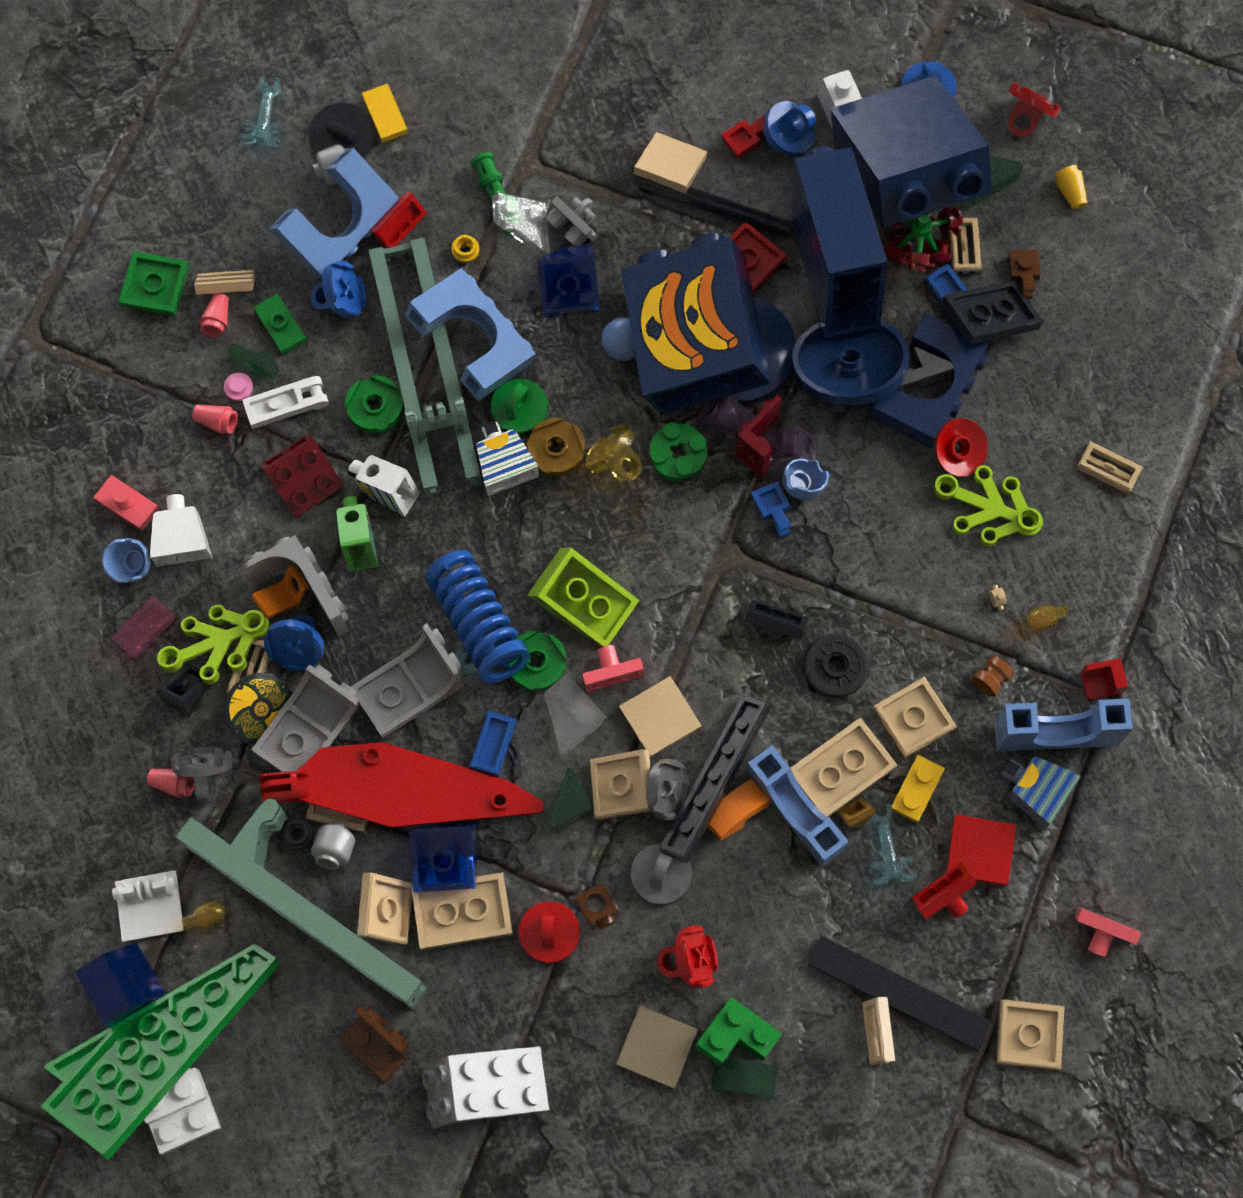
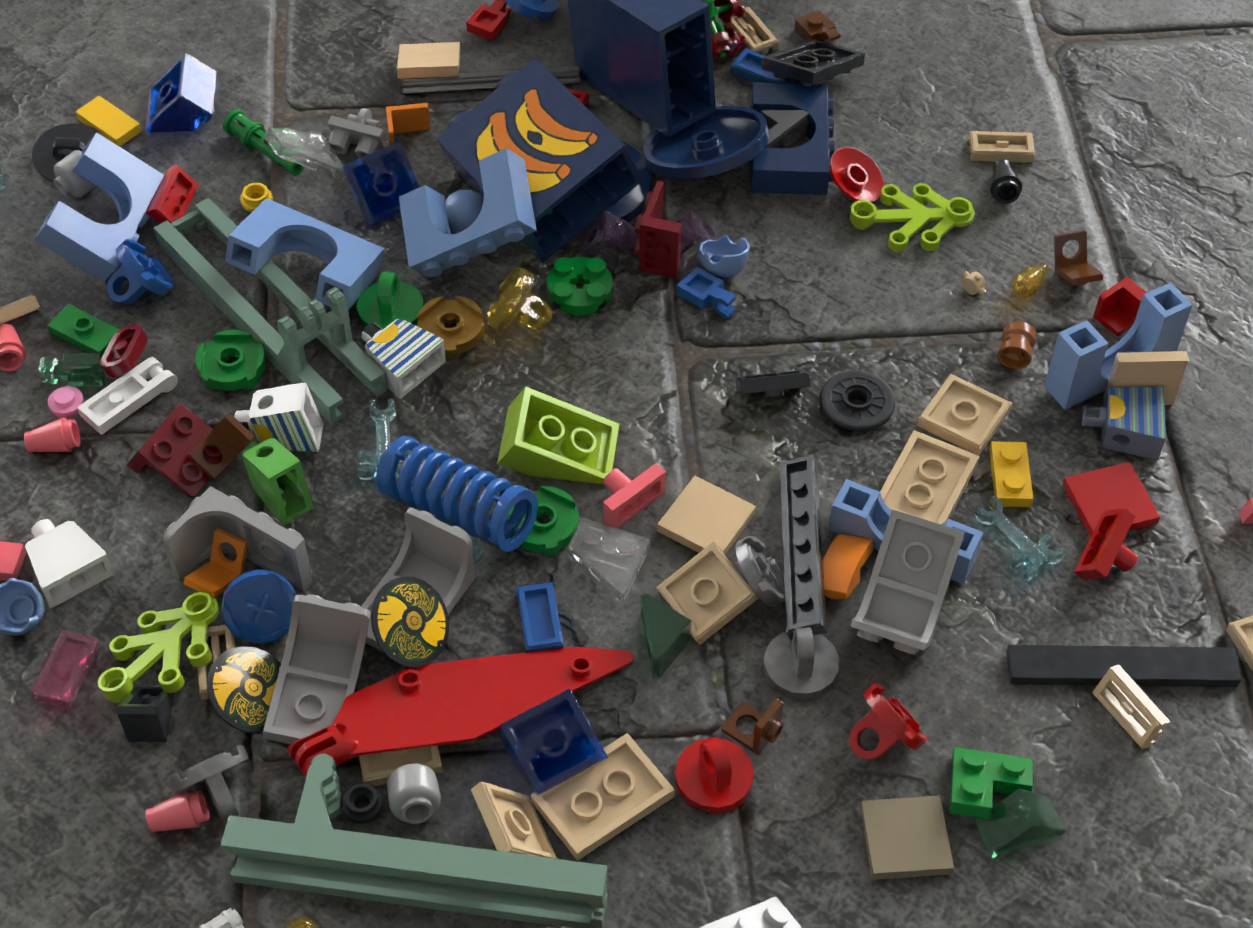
camera: 30 degrees left, 20 degrees down
pearl gold slope [836,797,876,828] -> none
none -> dark red plate [100,324,148,378]
none -> clear blue slope [145,53,217,133]
none -> reddish brown bracket [188,413,255,479]
none -> clear light blue bar [358,399,408,480]
none -> shield [371,576,449,667]
none -> orange bracket [386,103,430,155]
none -> medium blue arch [399,148,537,277]
none -> light grey bracket [850,509,965,655]
none -> black cone [990,160,1022,204]
none -> reddish brown bracket [1054,230,1103,285]
none -> tan tile [1103,351,1189,405]

